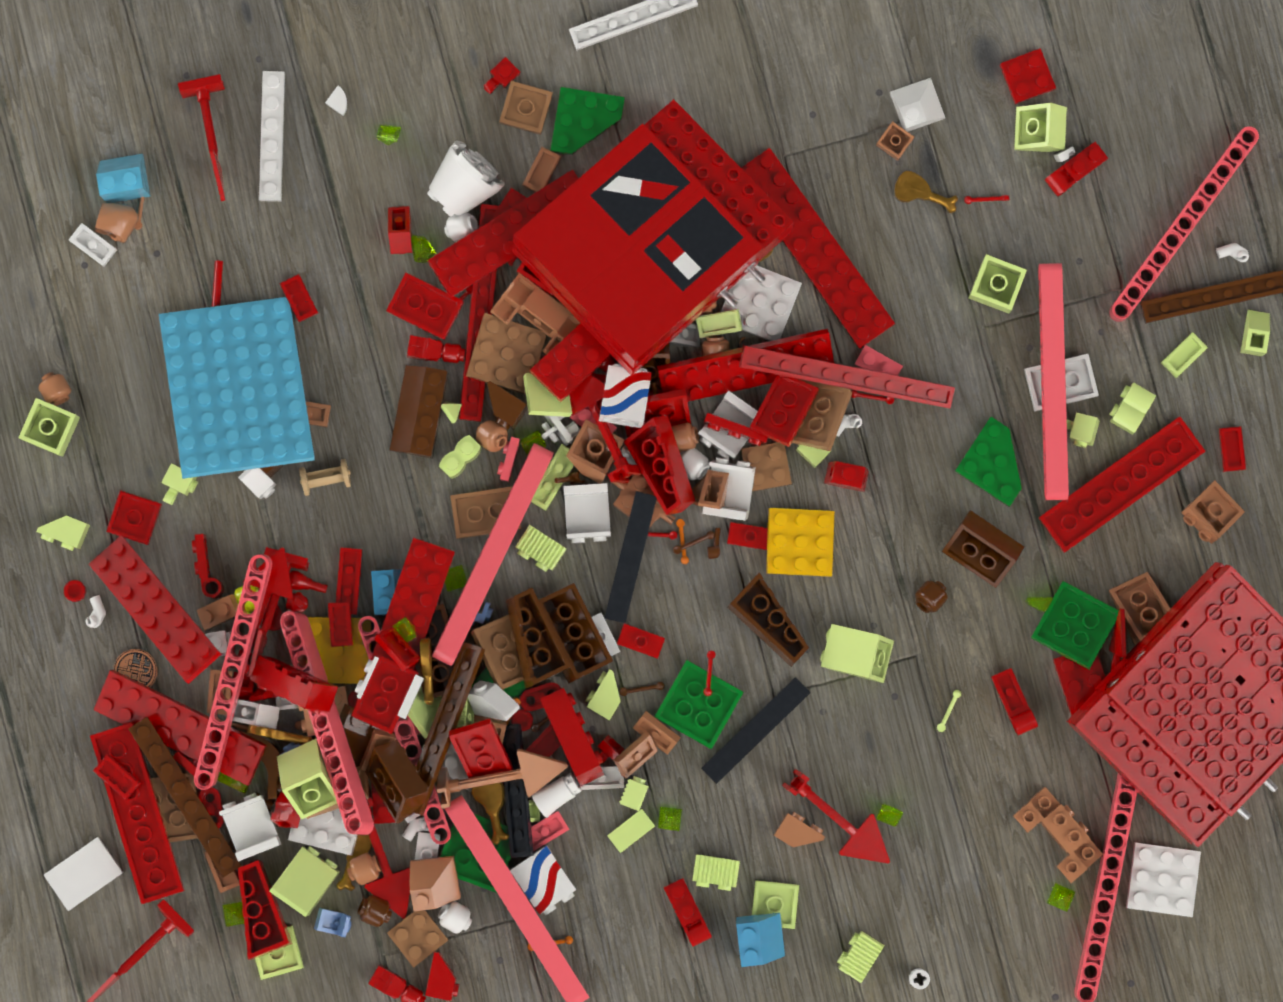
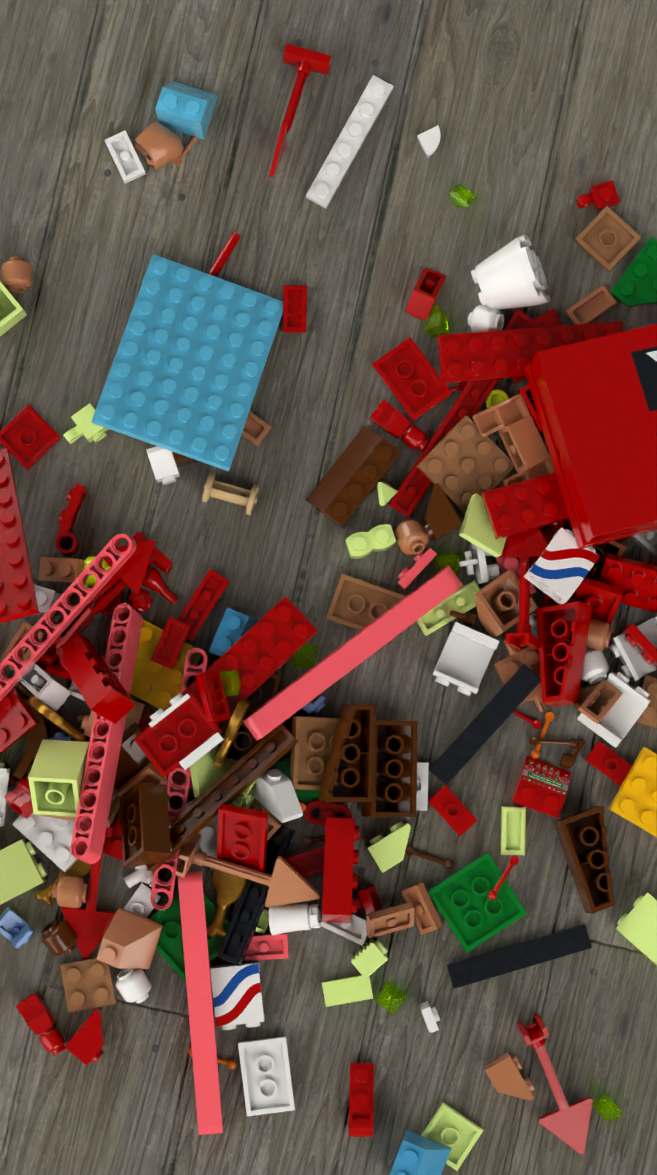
camera: 30 degrees right, 0 degrees up
red tile [511,709,533,731] -> none
yellowish green brick [515,525,567,572] -> none
yellowish green brick [692,854,740,891] -> none
none -> white plate [238,1036,295,1116]
none -> white plate [420,1001,440,1033]
none -> neon yellow tile [485,389,509,409]
none -> yellowish green tile [500,806,526,855]
none -> red slope [510,756,571,818]

